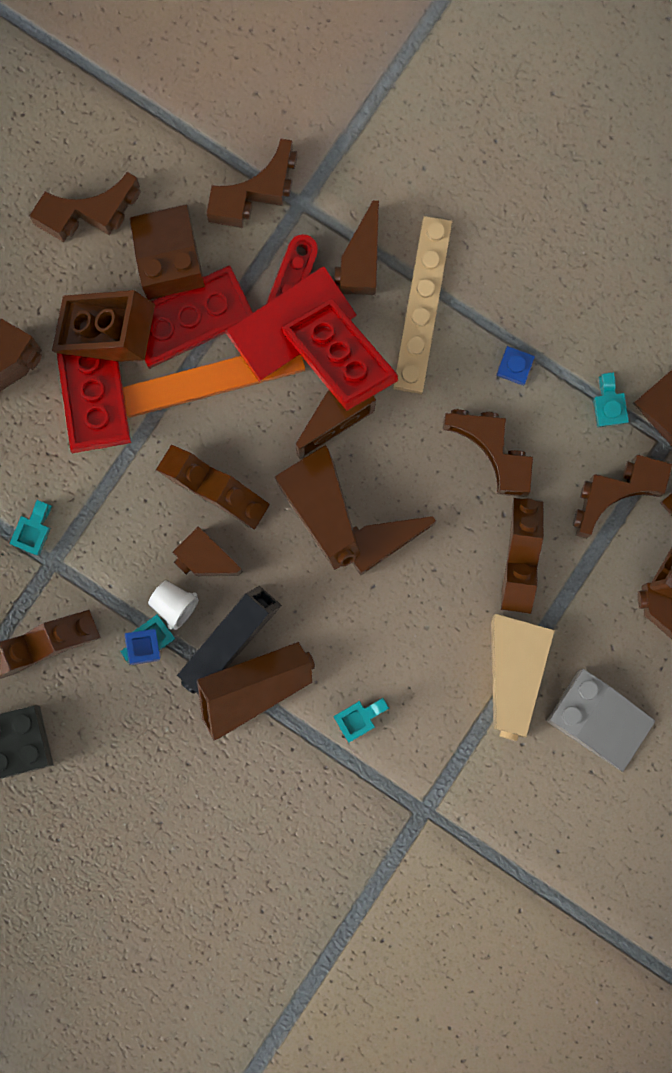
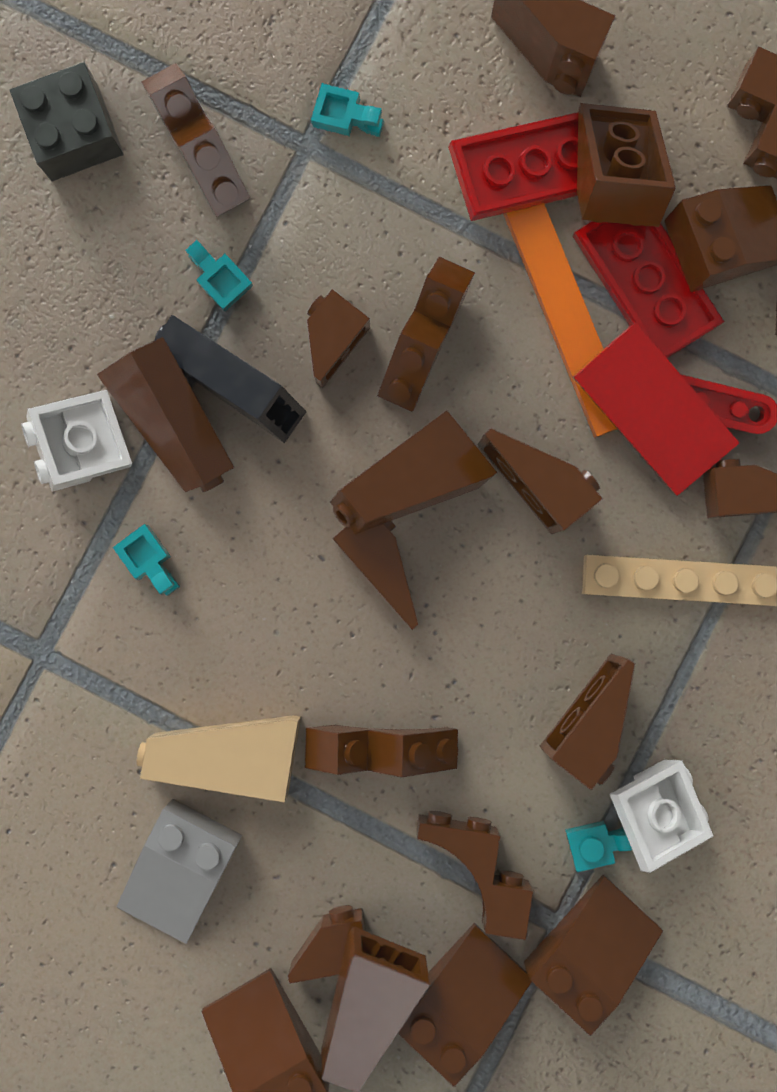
camera: 85 degrees right, 5 degrees up
blue plate [124,629,161,665] -> none
white piece [148,580,199,630] -> none
red tile [282,298,399,411] -> none
reddish brown arch [443,409,533,497] -> none
blue plate [496,346,535,386] -> none
none -> white plate [21,390,132,492]
none -> reddish brown slope [540,654,635,790]
none -> white plate [609,760,713,873]

